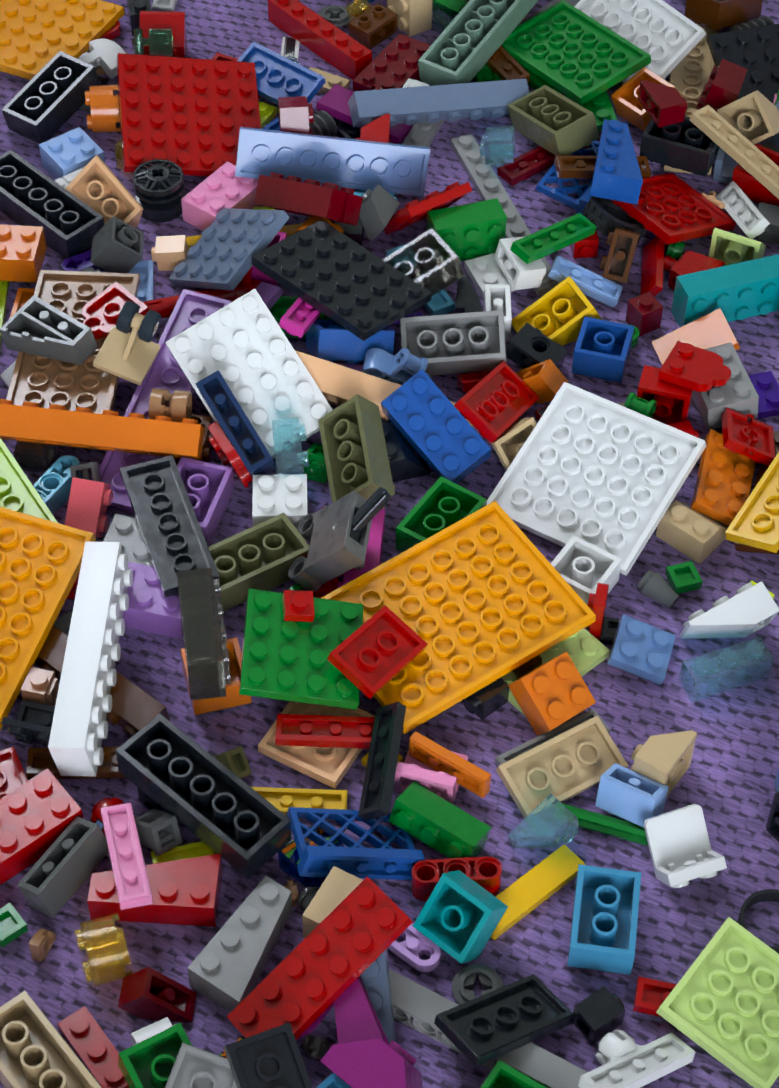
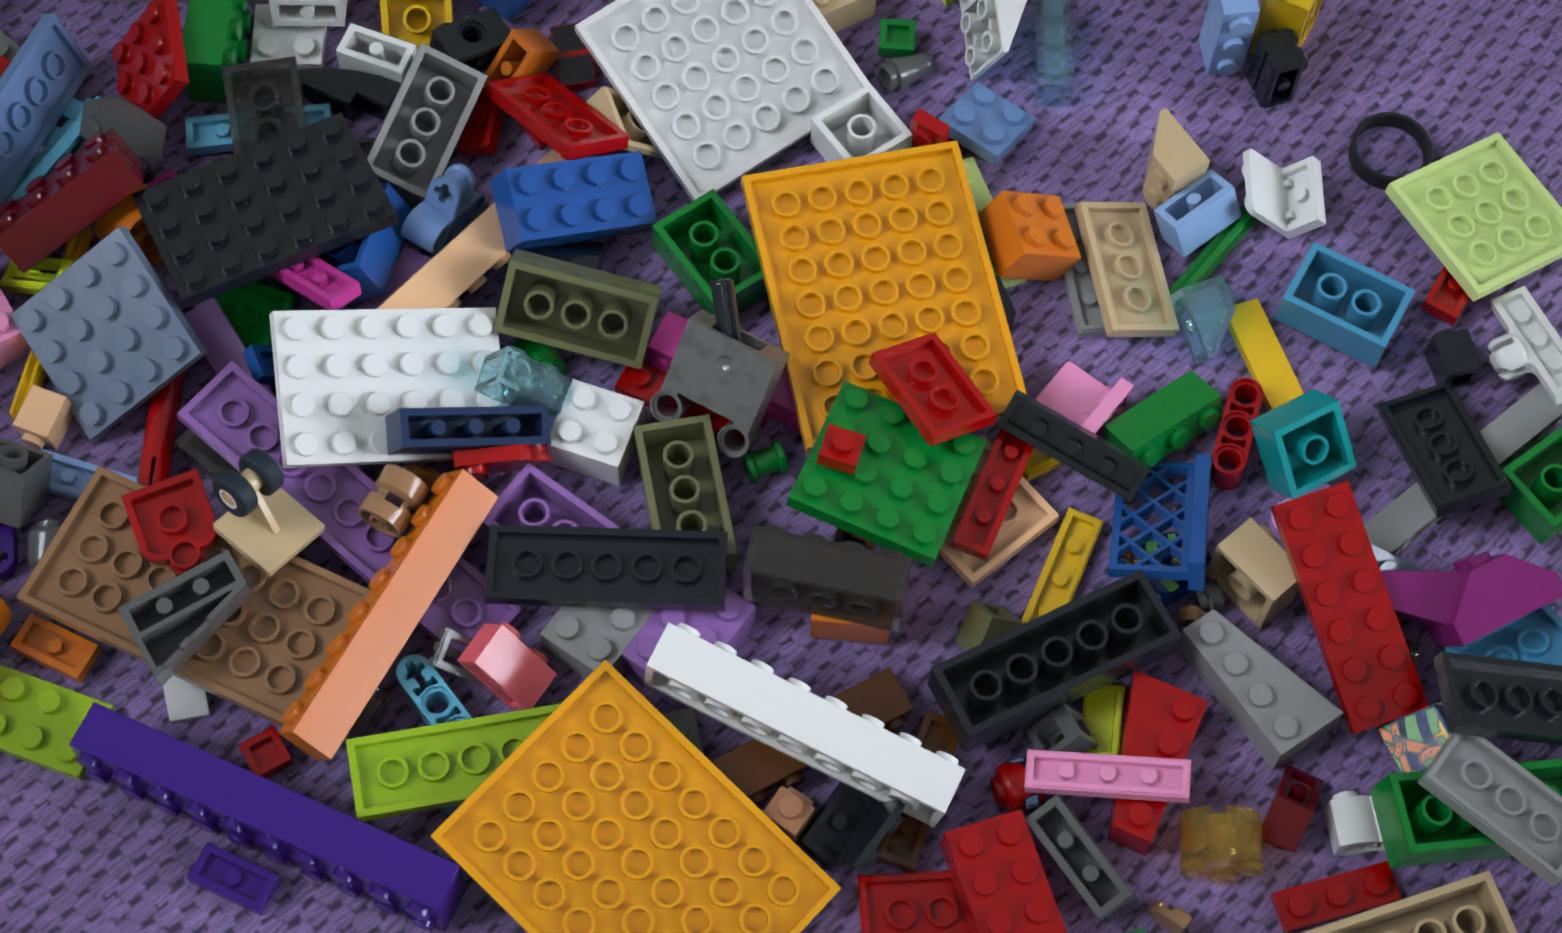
camera: 70 degrees left, 15 degrees up
orange tile [409,731,491,798] -> none
dark grey gear [452,964,503,1005] -> none

